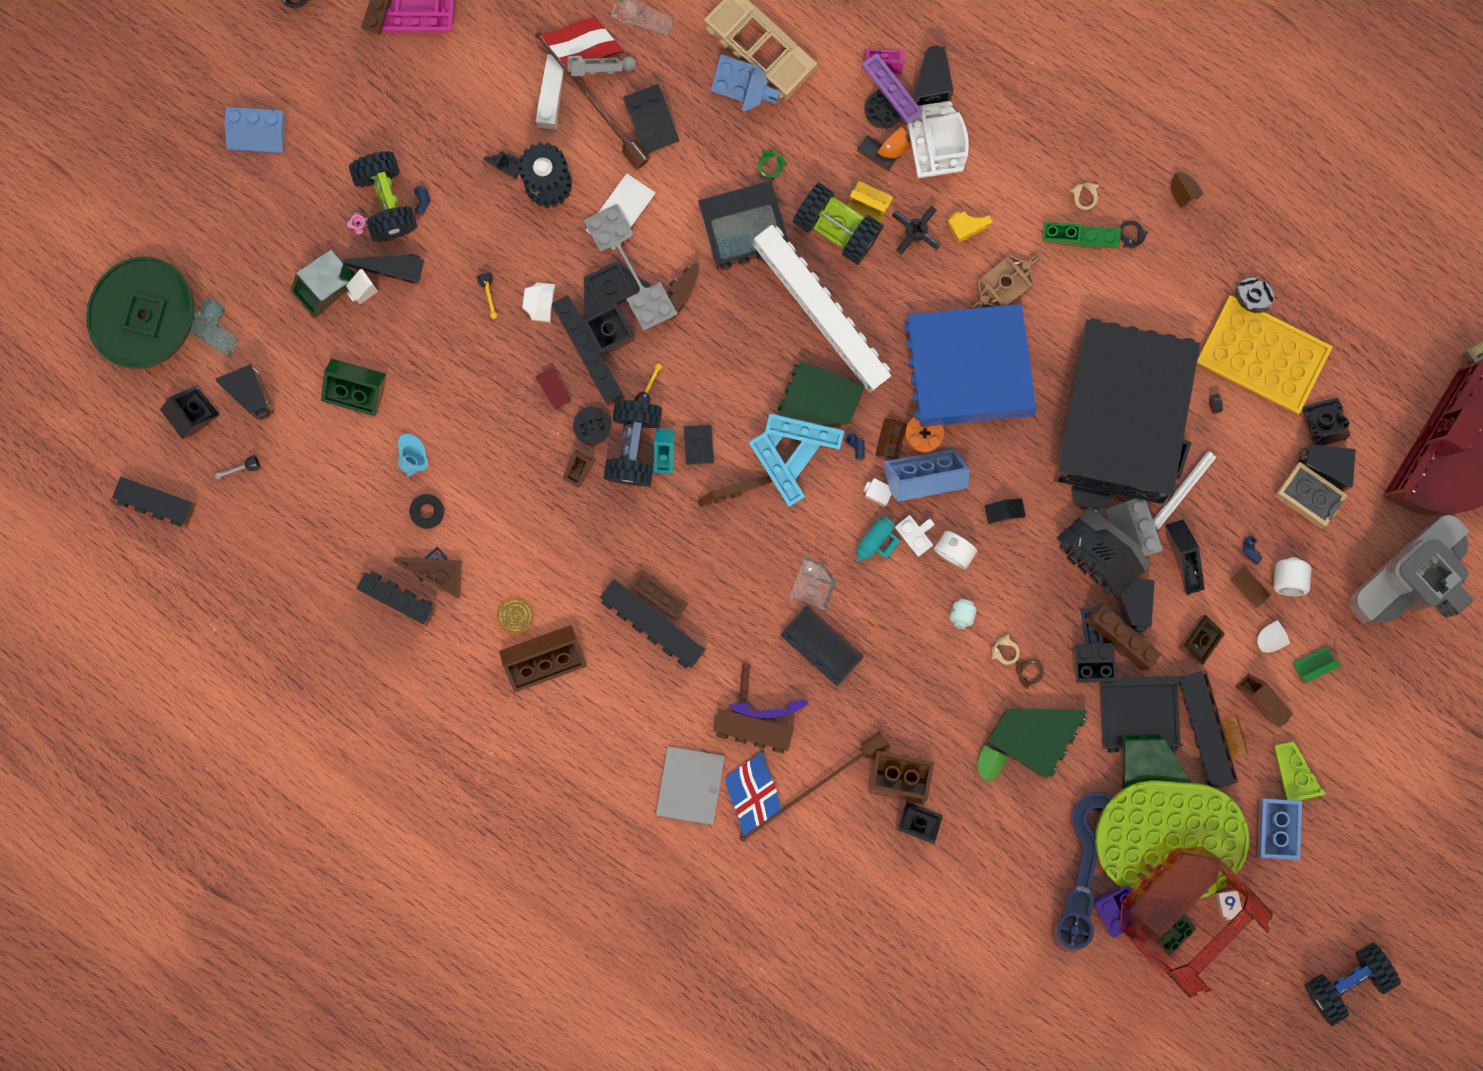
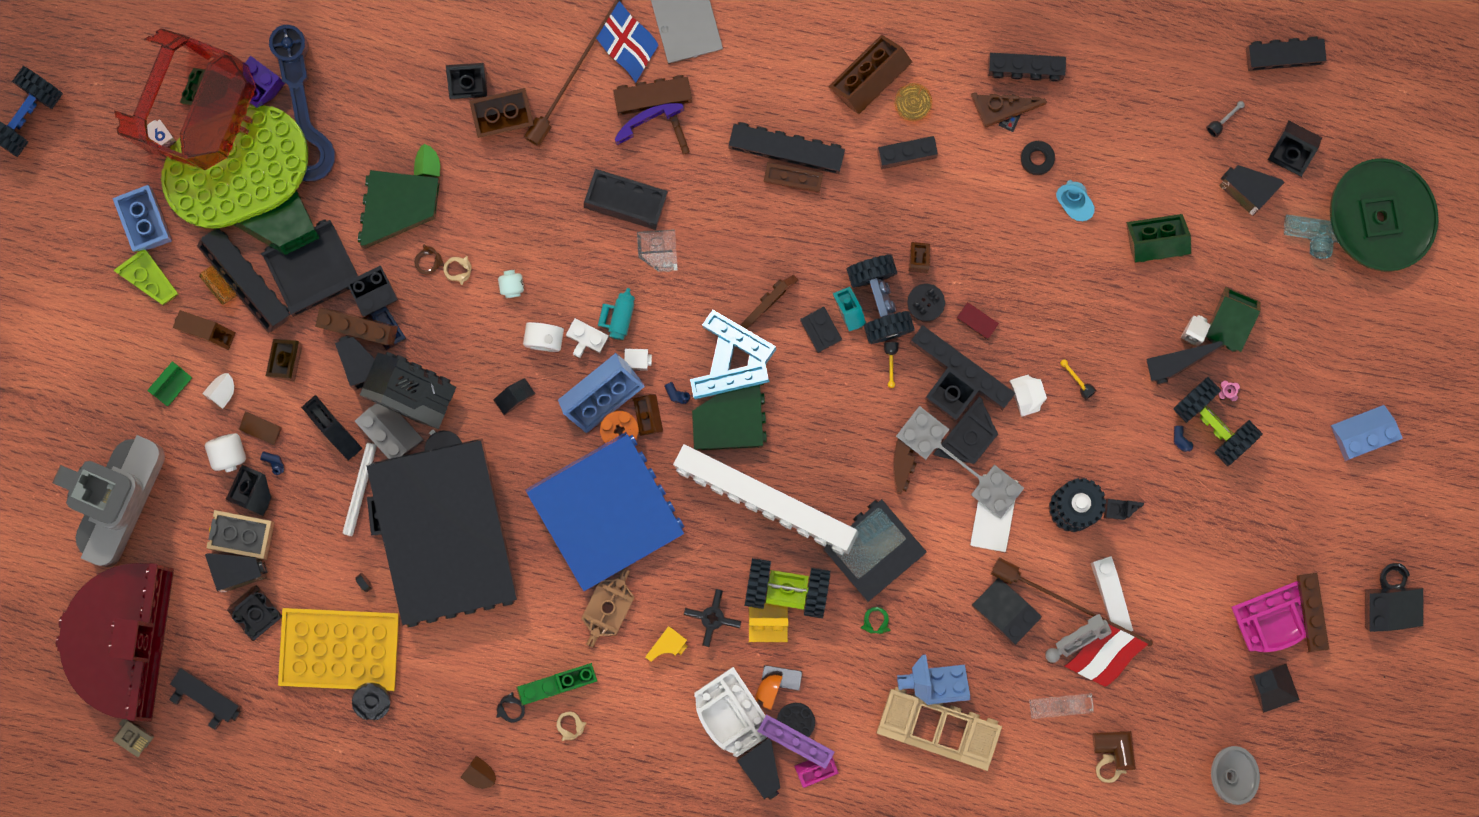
camera: 150 degrees right, 0 degrees up
none -> black brick [169,668,241,730]
none -> black slope [226,465,271,516]
none -> black brick [877,136,938,170]

